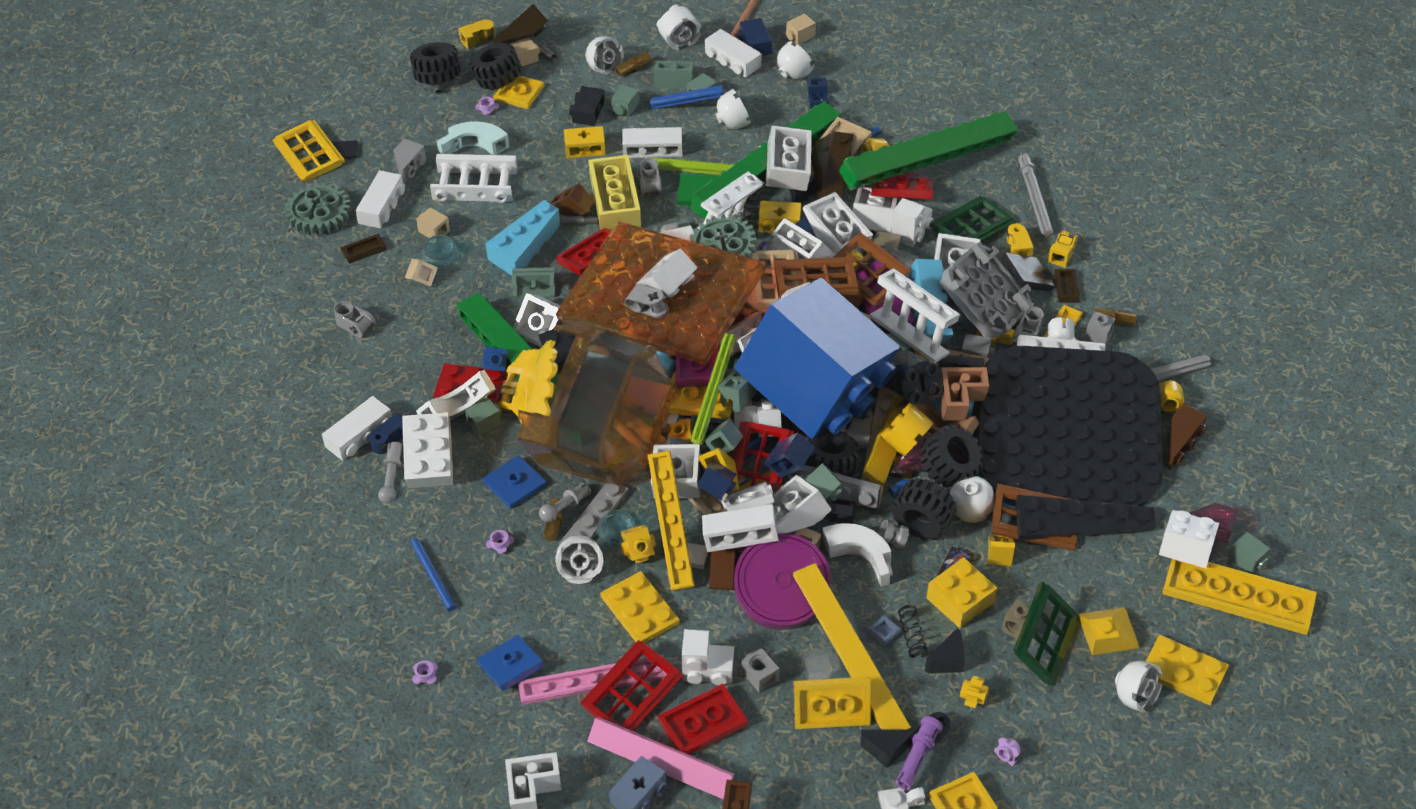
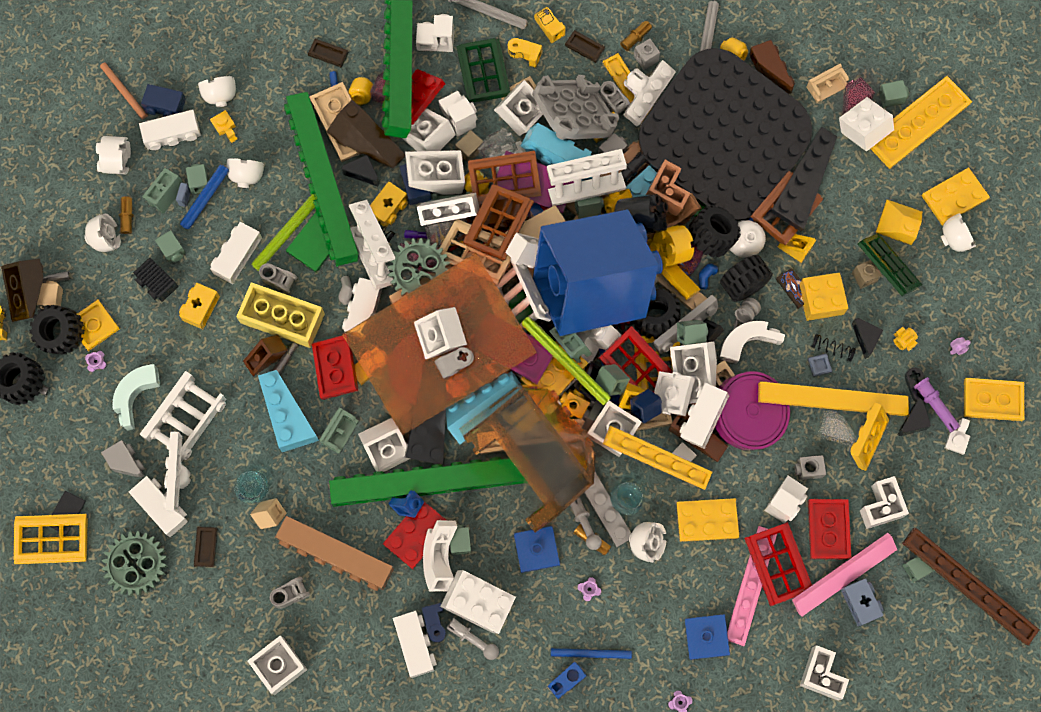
camera: 60 degrees left, 25 degrees up
tan brick [416,207,450,242] -> none
yellow animal [498,340,558,427] -> none
yellow brick [620,525,656,563] -> none
dark blue brick [764,433,815,478] -> none
white brick [766,126,811,191] -> none
tan brick [786,14,816,45] -> none
dark blue slope [807,77,829,109] -> none
tile [1002,253,1055,290] -> none
none -> white plate [163,432,191,514]
none -> sand blue tile [176,183,191,207]
none -> yellow plate [210,110,238,143]
none -> white brick [248,636,307,695]
none -> medium nougat brick [275,516,394,591]
none -> dark brown tile [308,39,349,68]
none -> white brick [416,14,454,52]
none -> blue leg [547,662,587,699]
none -> tan hinge [807,64,849,103]
none -> white brick [860,476,909,529]

